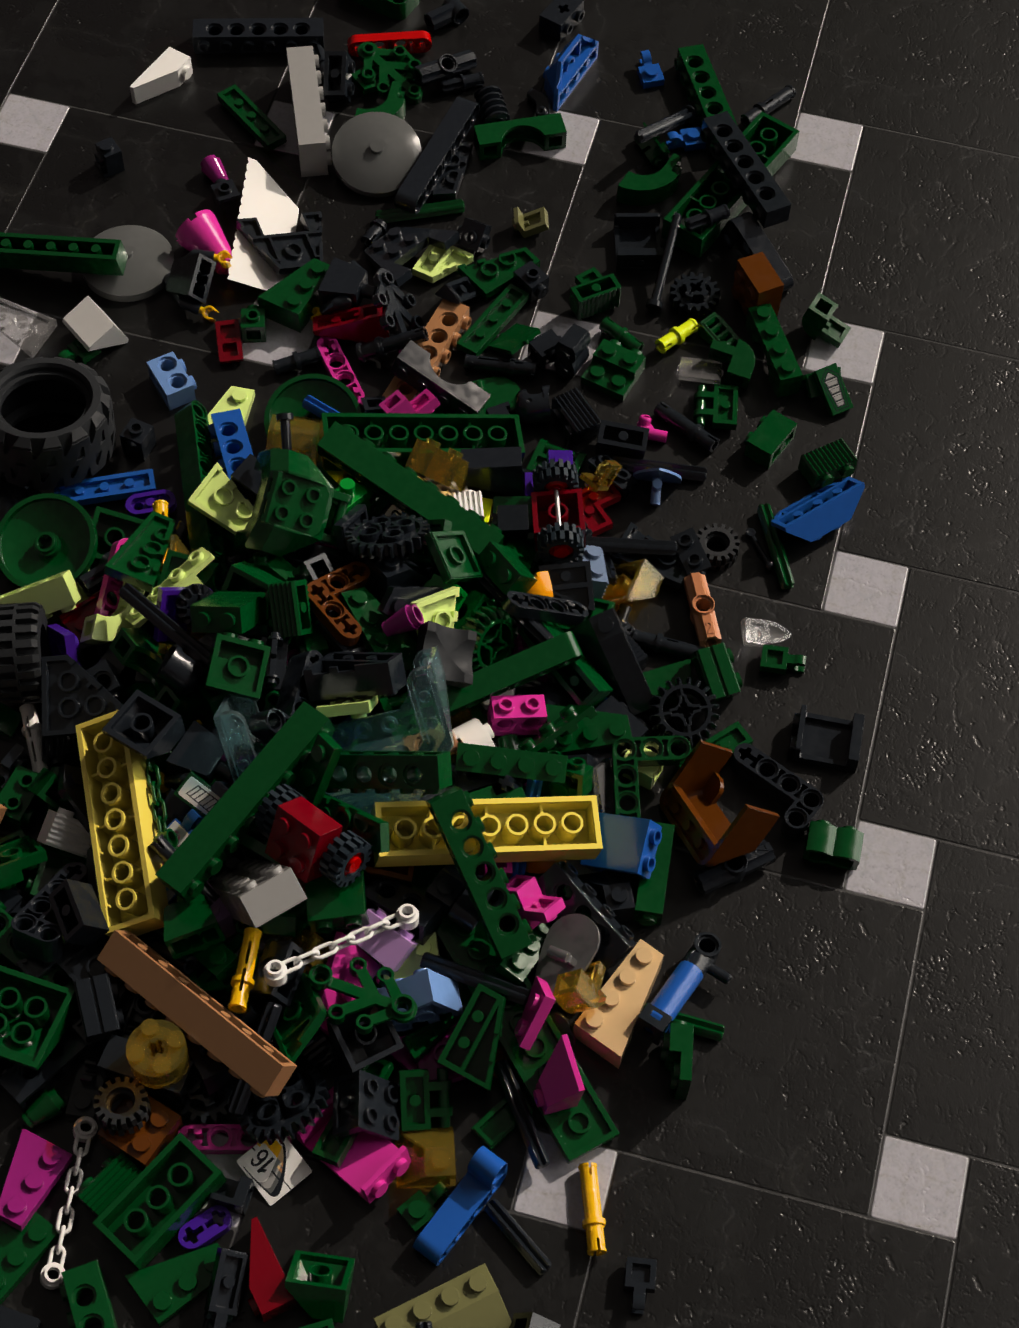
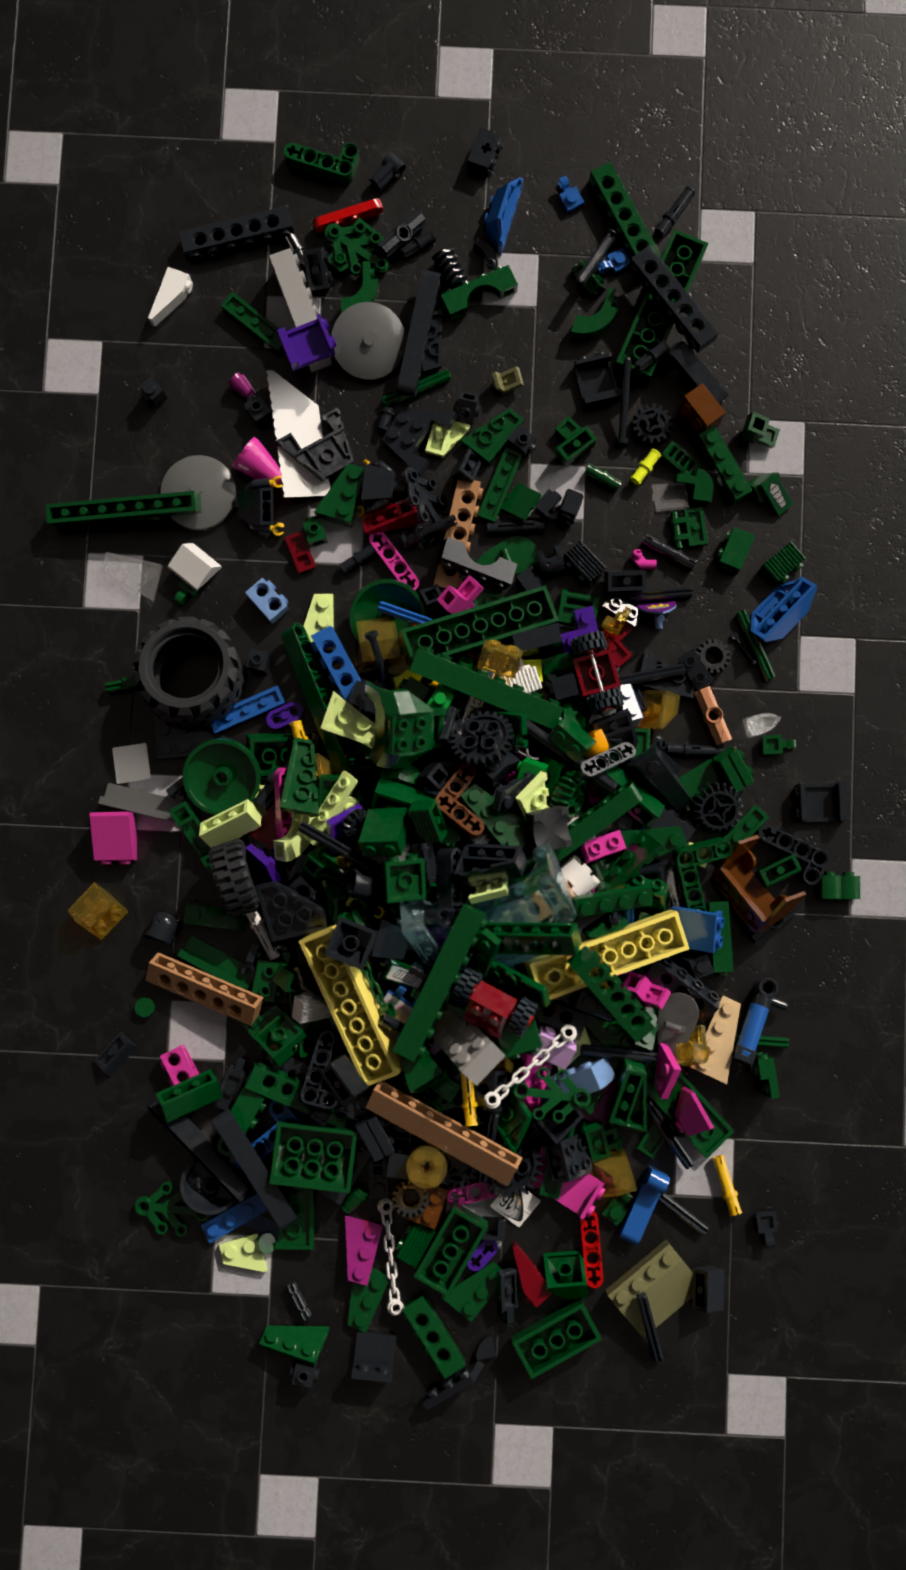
camera: 10 degrees left, 25 degrees up
magenta cone [381,604,424,637] -> none
dark green plate [424,530,484,584] -> none
dark green plate [581,339,646,402] -> none
none -> dark purple panel [277,314,337,371]
none -> red beam [579,1211,603,1288]
none -> dark green brick [755,854,802,888]

